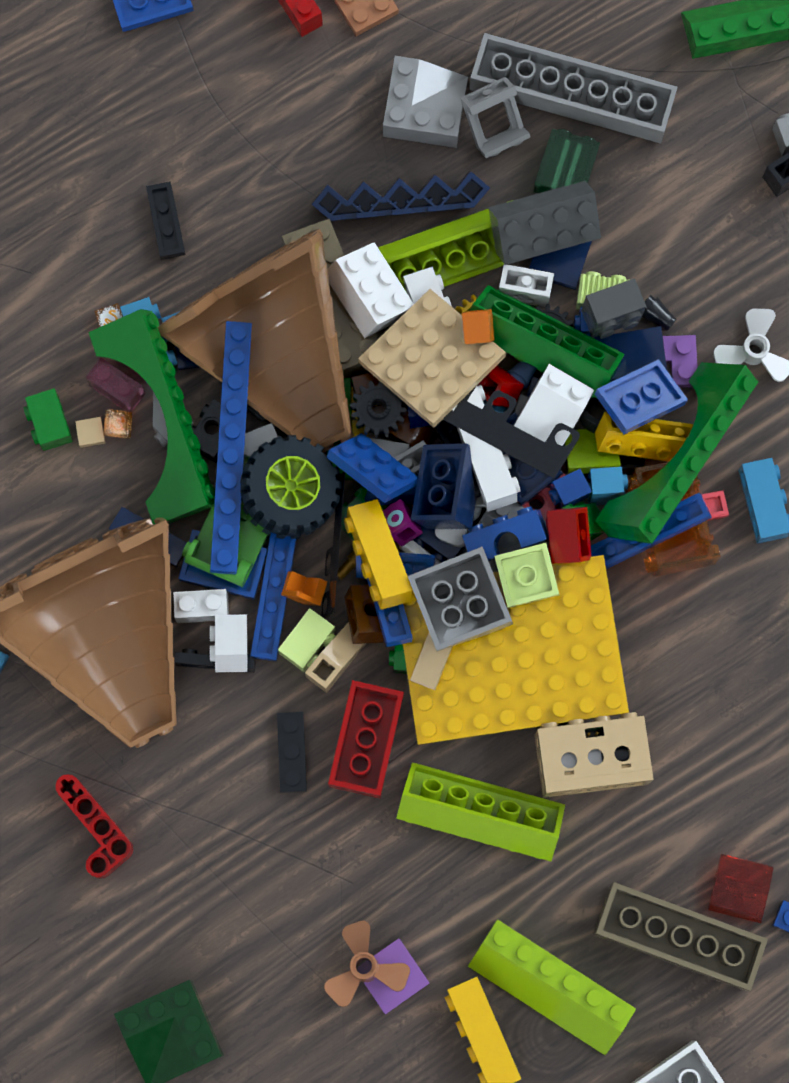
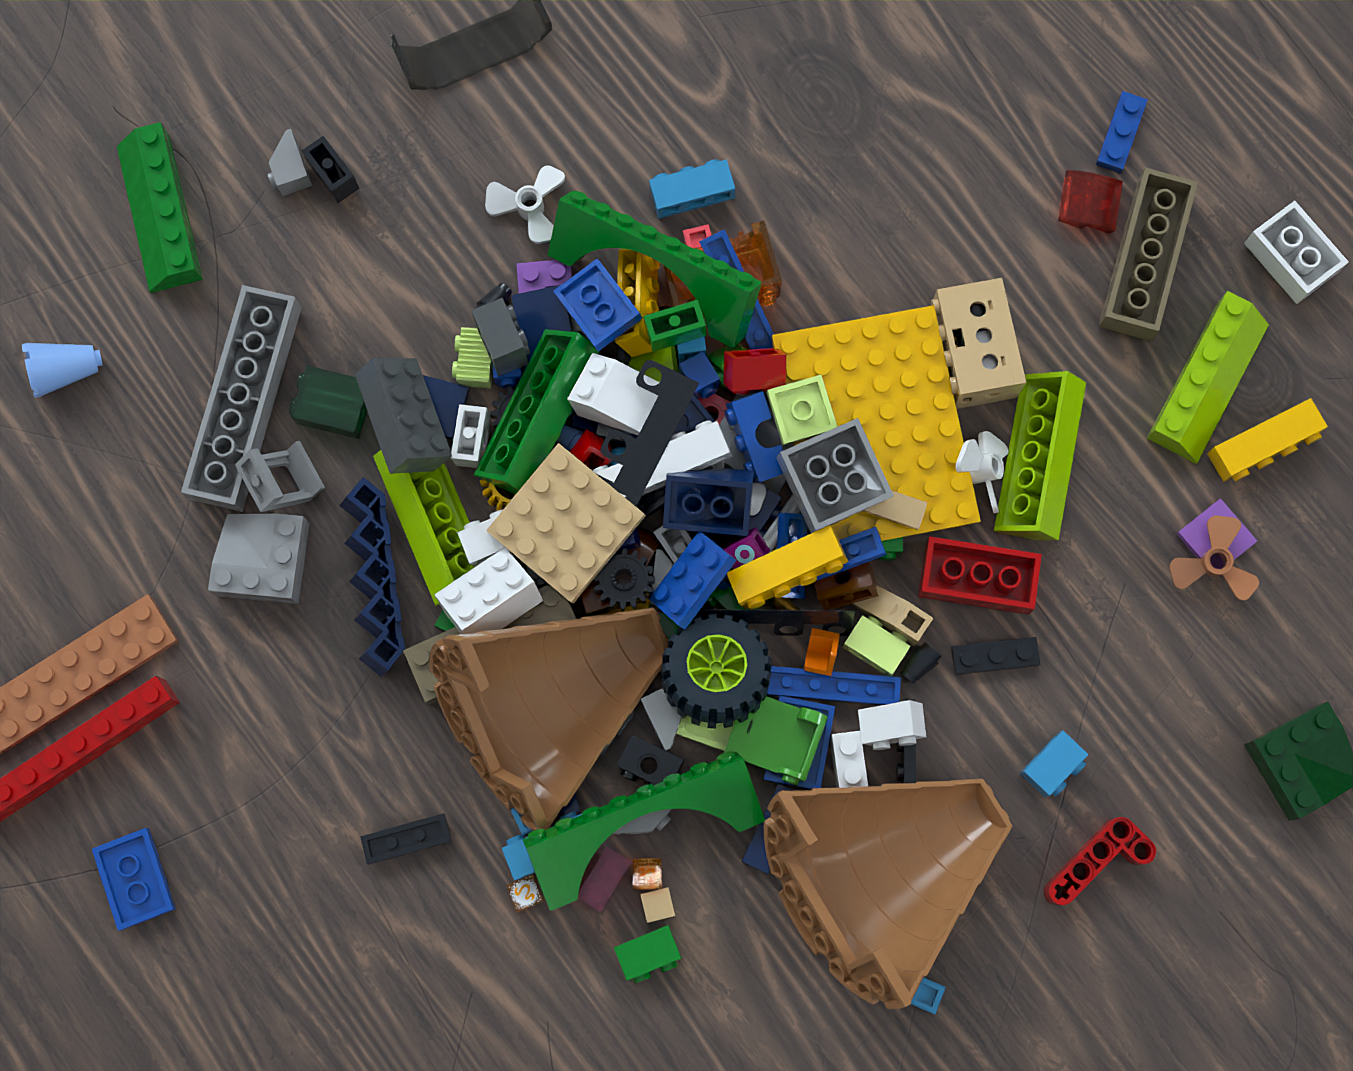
camera: 90 degrees left, 0 degrees up
blue plate [210,321,252,575] -> none
orange panel [462,309,494,344] -> none
none -> green brick [644,300,706,352]
none -> black cone [901,642,942,684]
none -> white piece [956,431,1009,513]
none -> dark azure brick [1019,730,1088,798]

